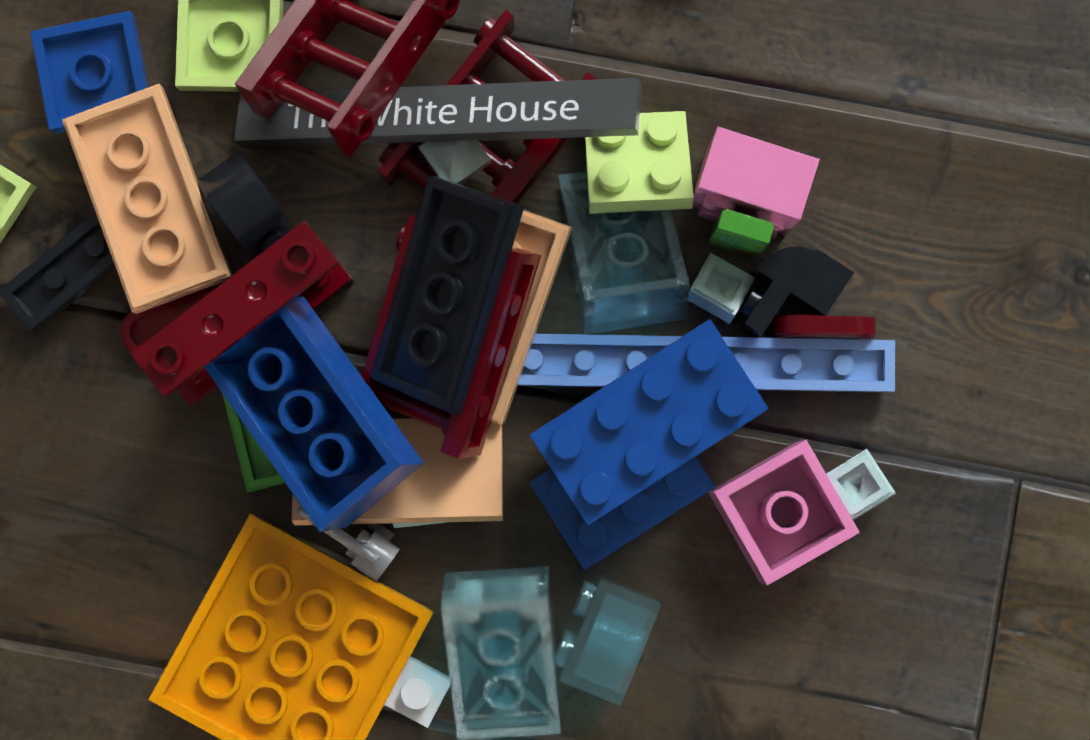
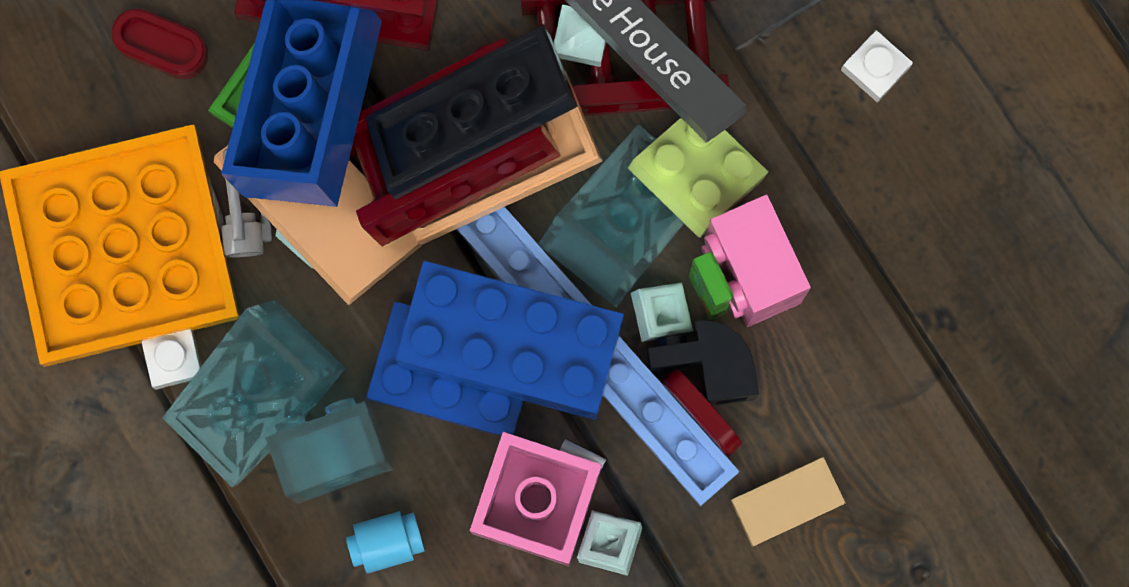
camera: 50 degrees right, 5 degrees down
none -> dark red tile [111,9,208,79]
none -> medium azure brick [346,511,425,574]
none -> white piece [560,439,606,469]
none -> tan tile [731,457,845,547]

